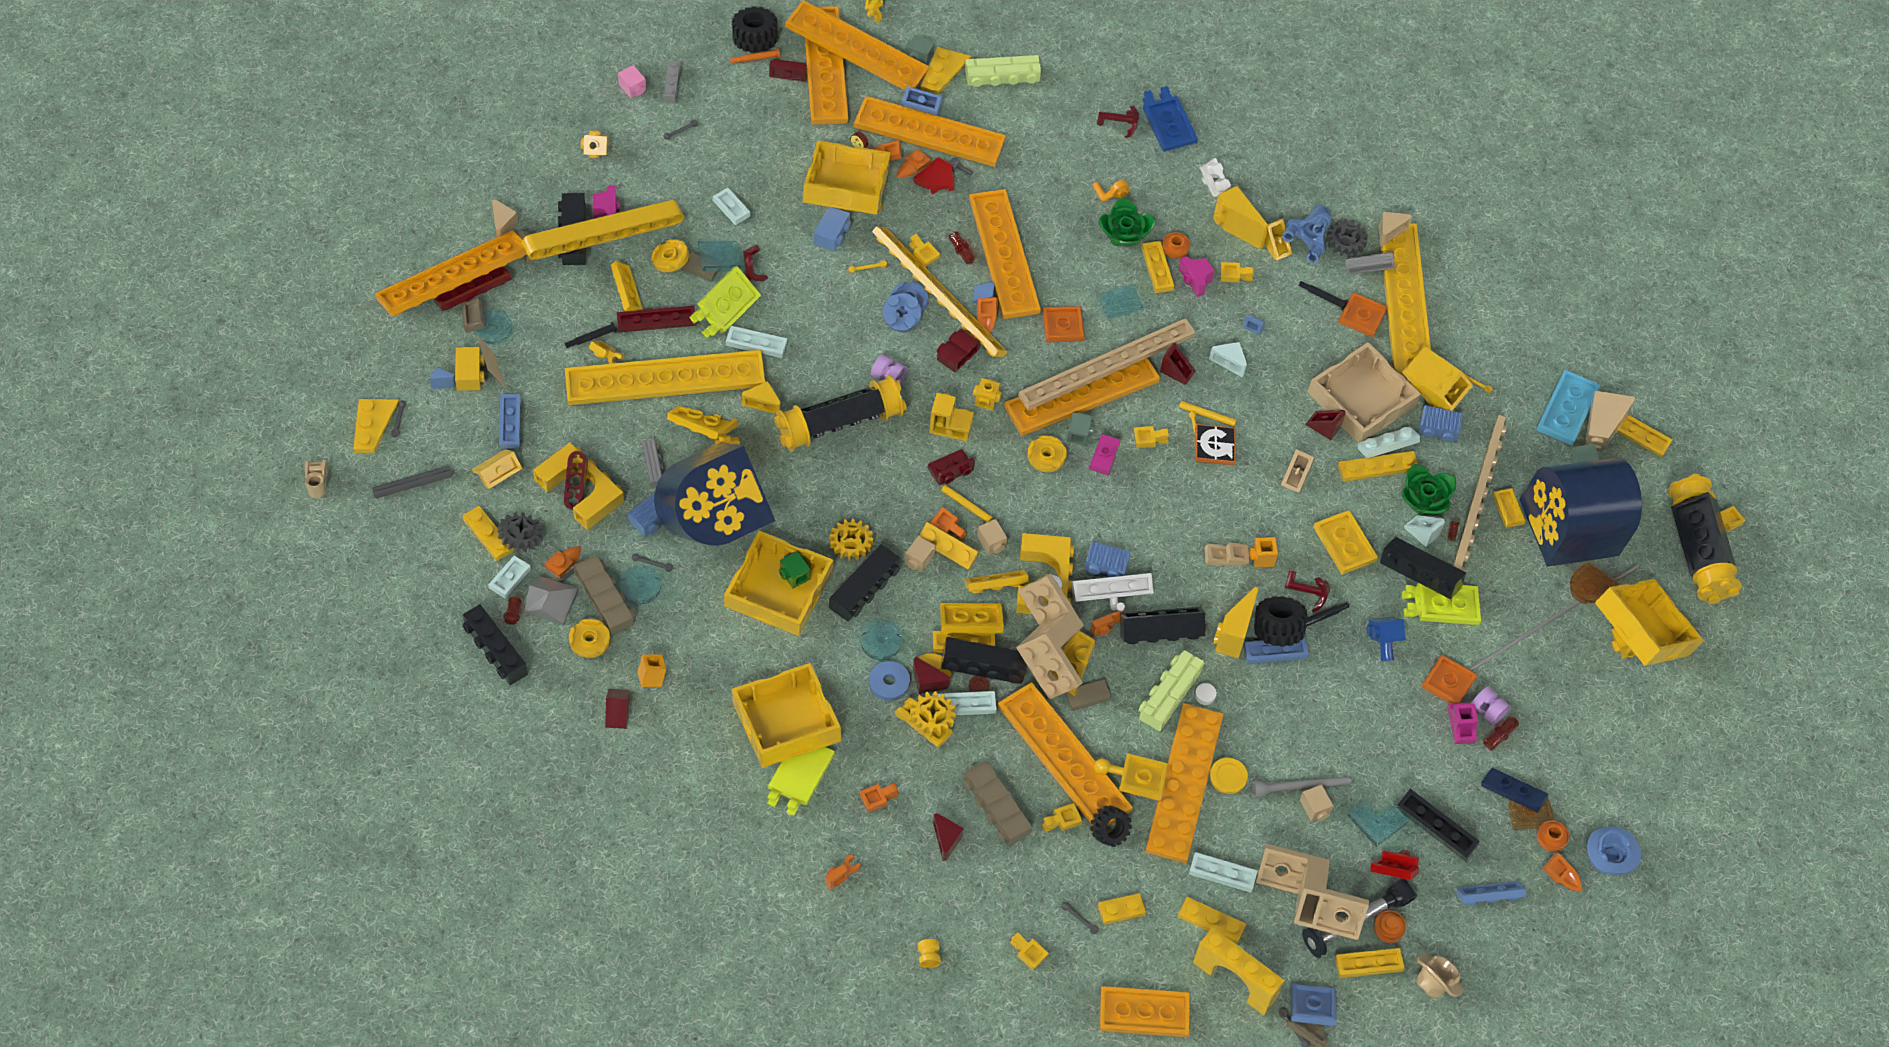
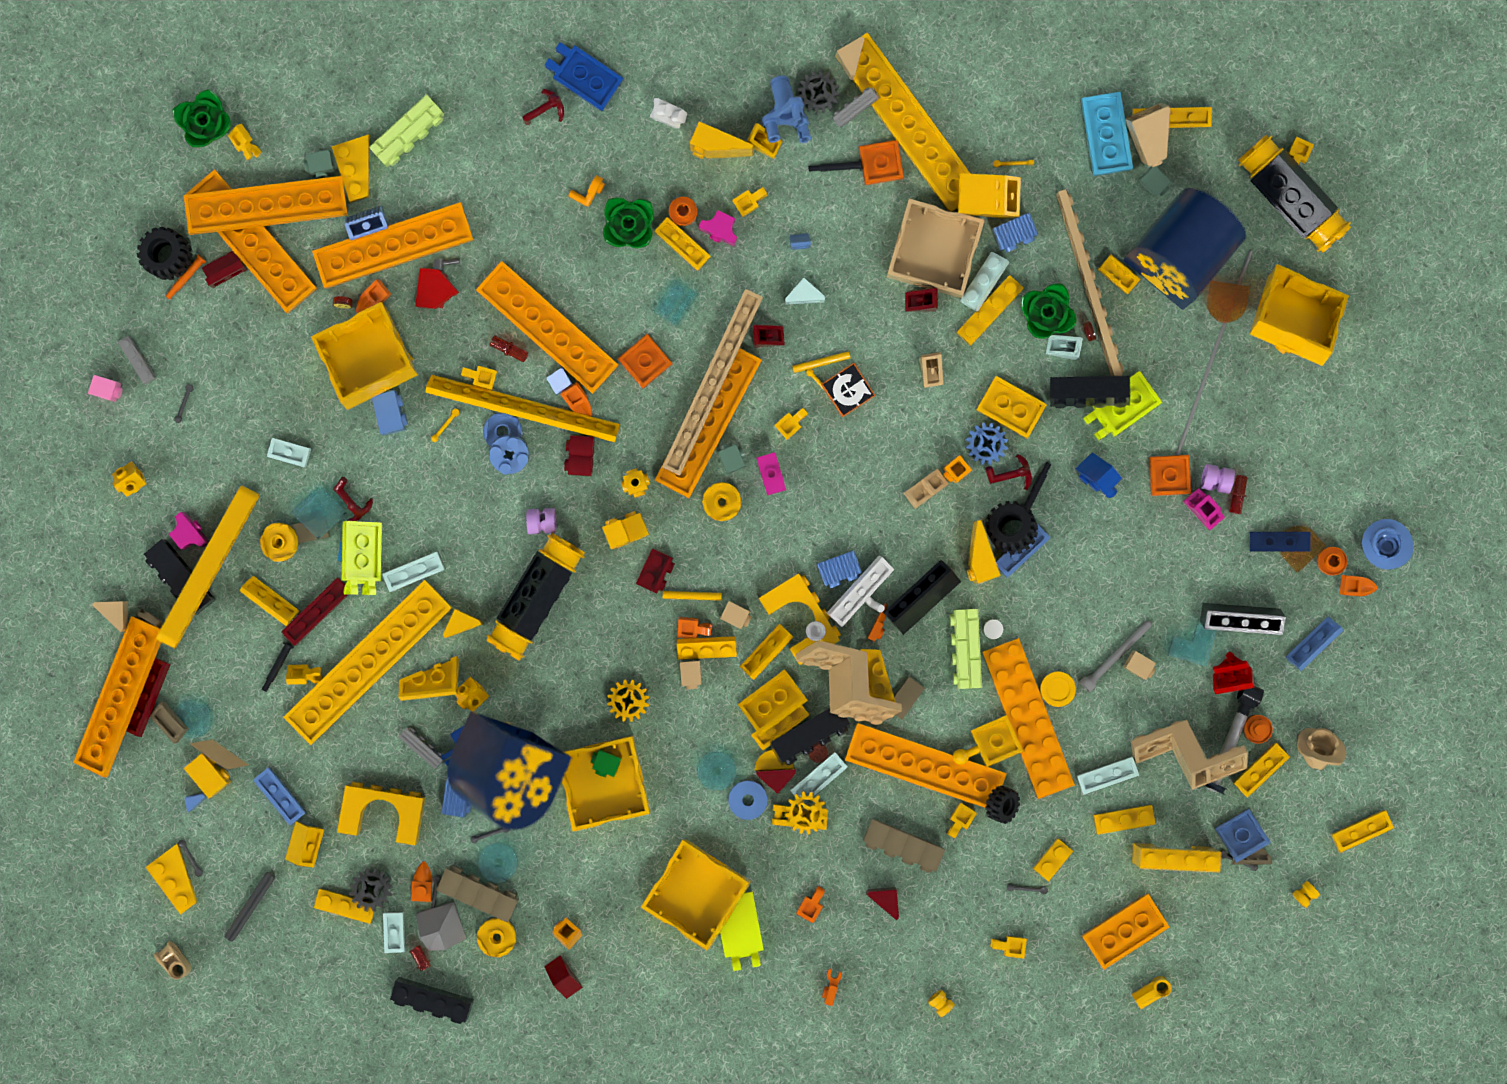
camera: 30 degrees left, 30 degrees up
dark red beam [564,451,588,510] -> none
black brick [829,544,900,622] -> none
orange plate [896,149,931,178] -> none
none -> medium blue gear [965,423,1008,465]

